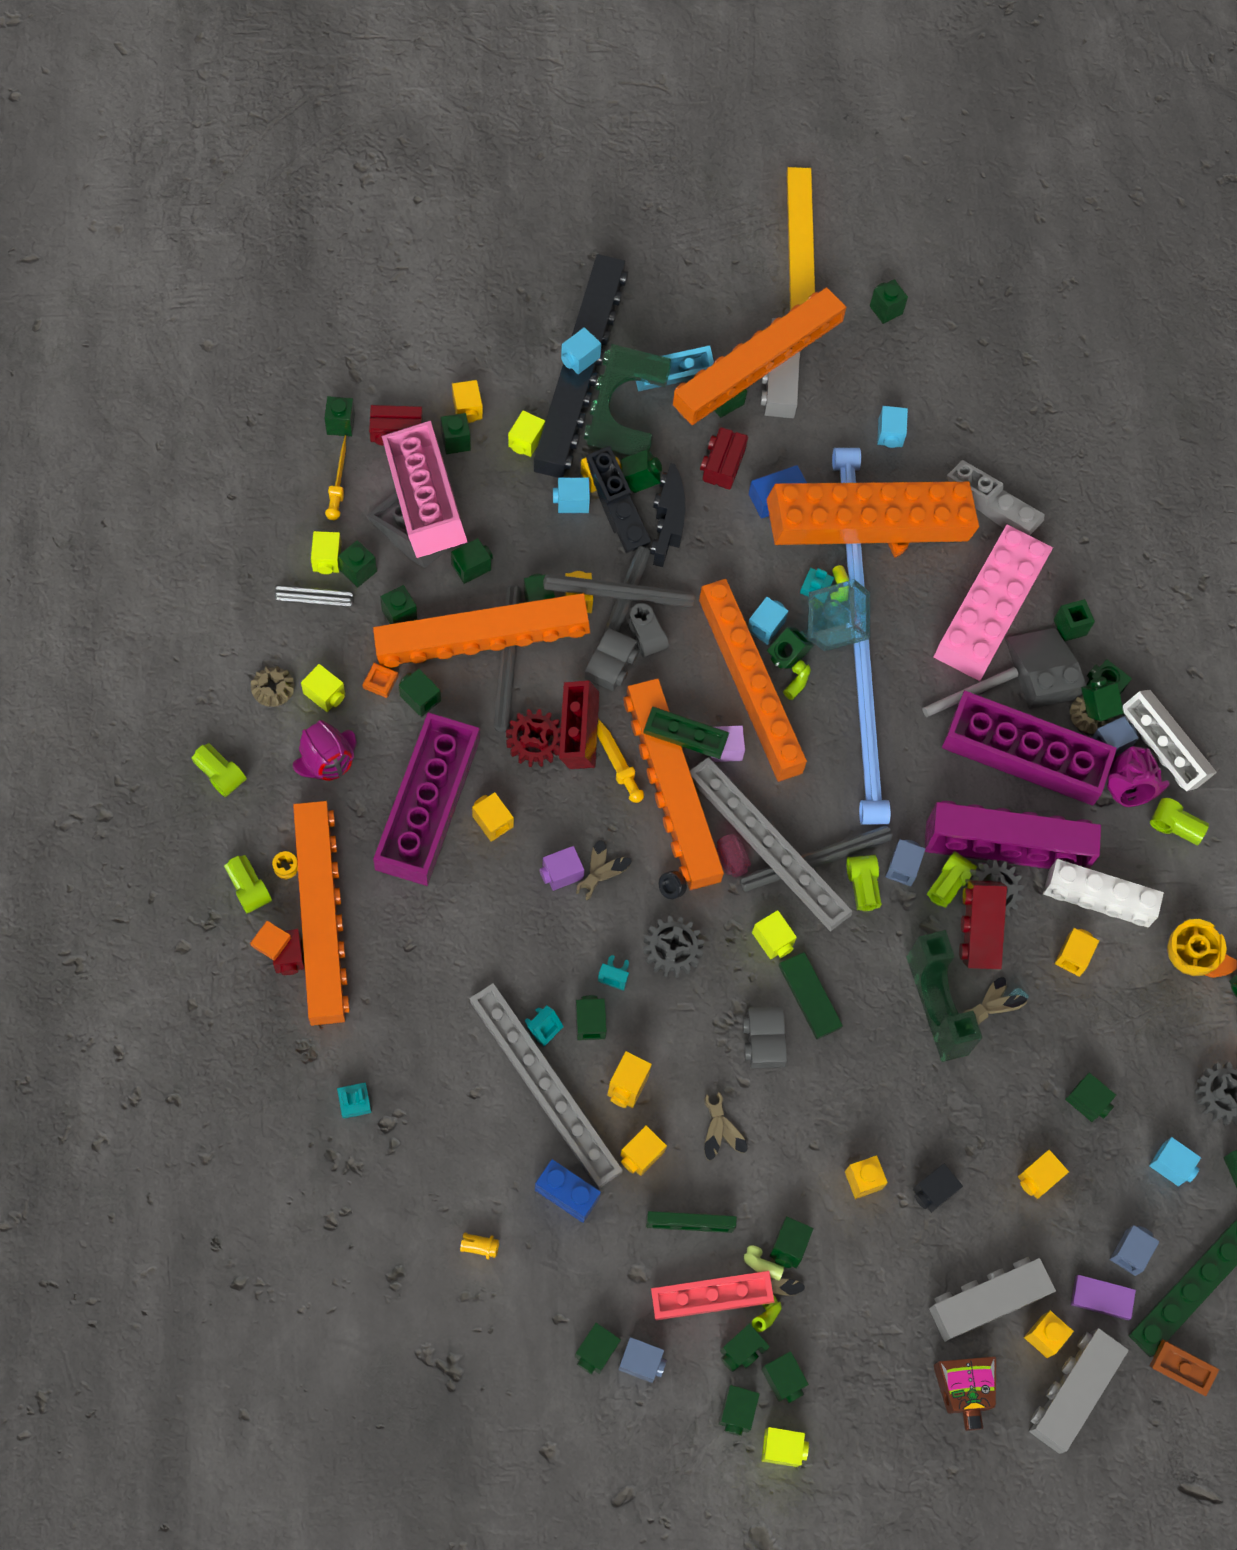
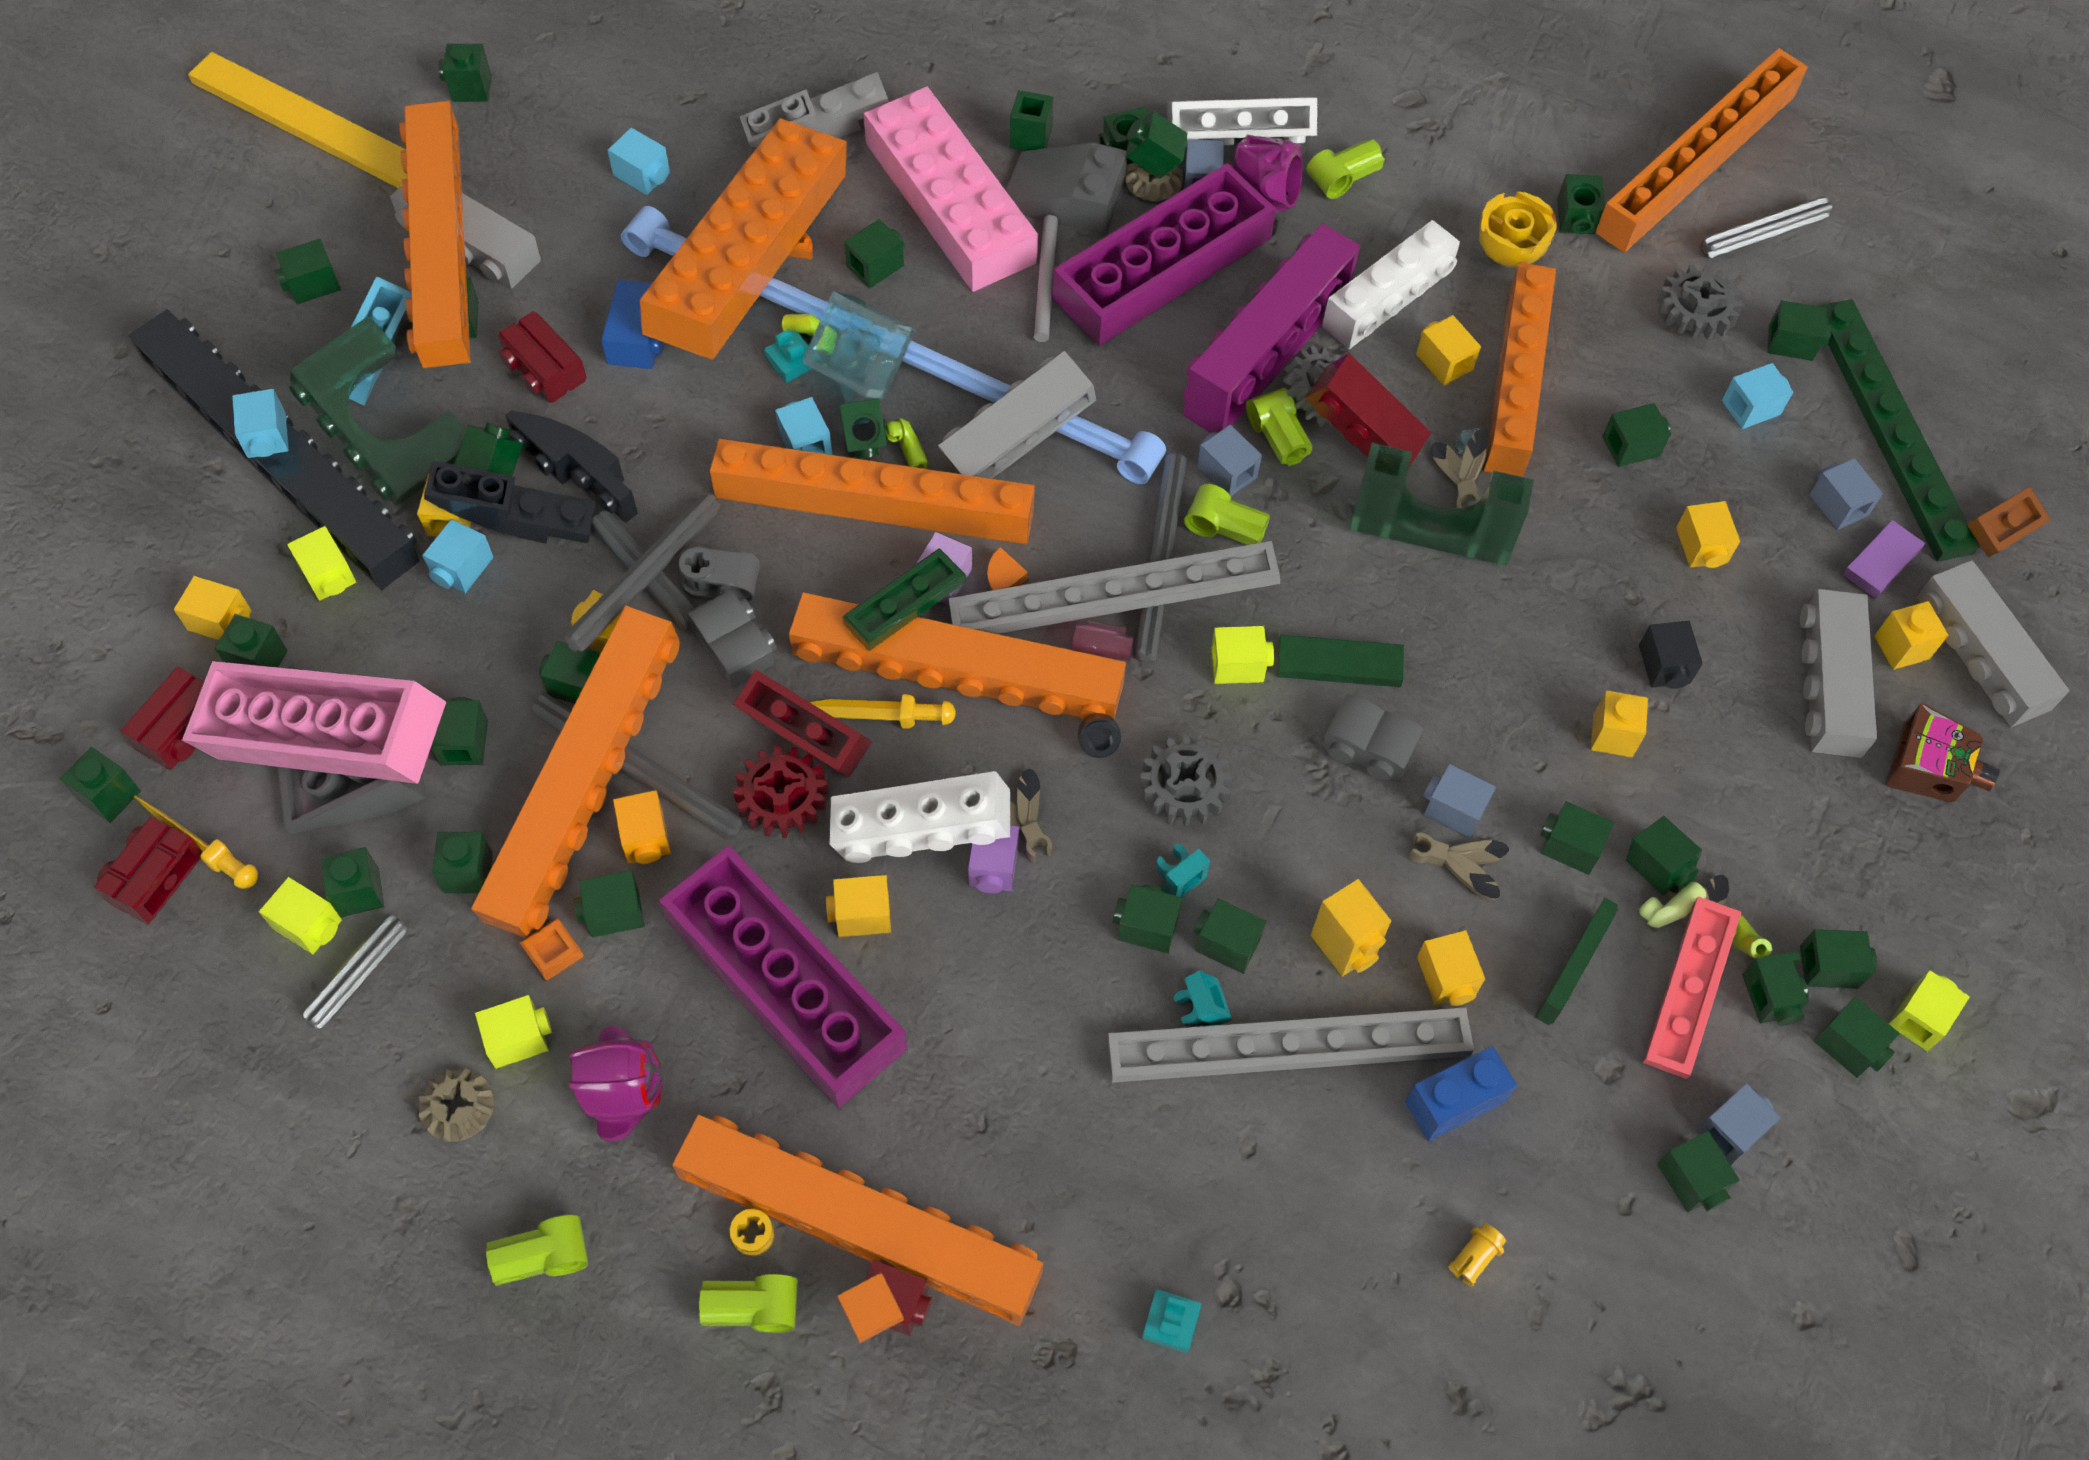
camera: 55 degrees left, 5 degrees down
none -> dark red brick [93,816,203,925]
none -> dark green brick [274,238,341,304]
none -> light orange brick [613,790,671,864]
none -> white brick [830,771,1010,863]
none -> dark green brick [844,219,905,288]
none -> light grey brick [938,351,1096,479]
none -> orange tile [987,547,1028,591]
none -> dark green brick [1112,884,1182,954]
none -> sand blue brick [1423,764,1496,838]
none -> orange brick [1484,262,1556,479]
none -> dark green brick [1540,801,1614,875]

